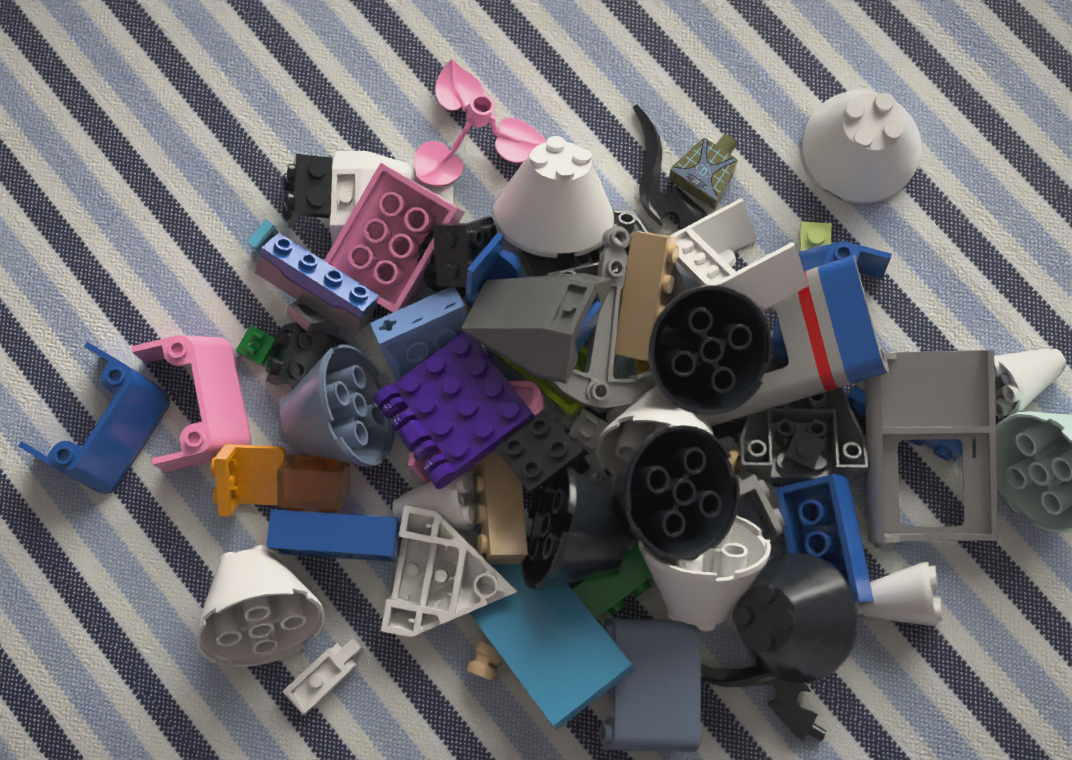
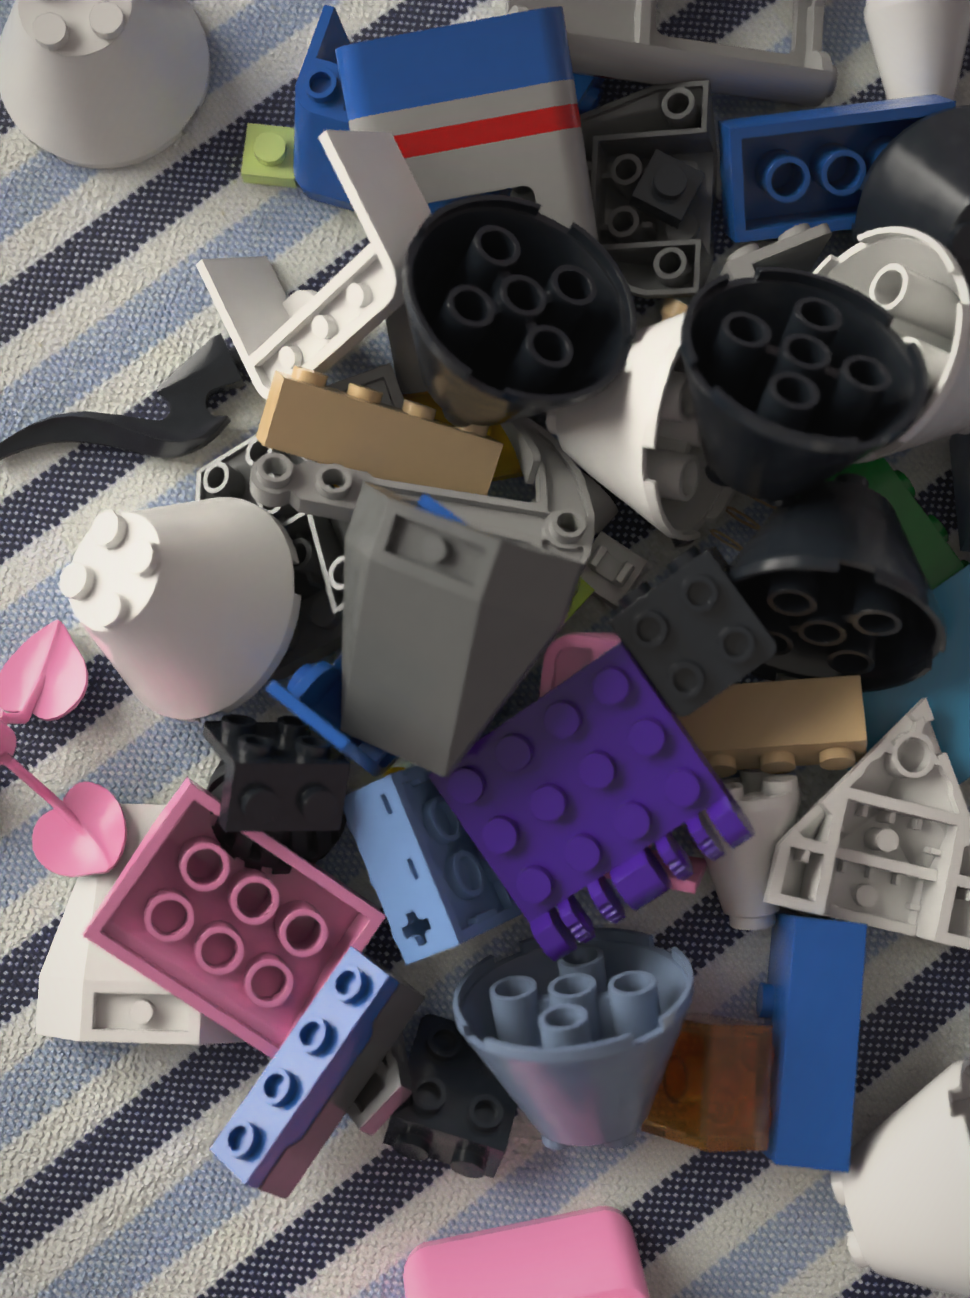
camera: 100 degrees left, 5 degrees up
light orange bracket [211,444,289,517] -> none
green tile [235,325,276,367] -> none
medium azure tile [247,219,279,256] -> none
black bracket [282,154,332,228] -> none
olive torso [669,134,738,211] -> none

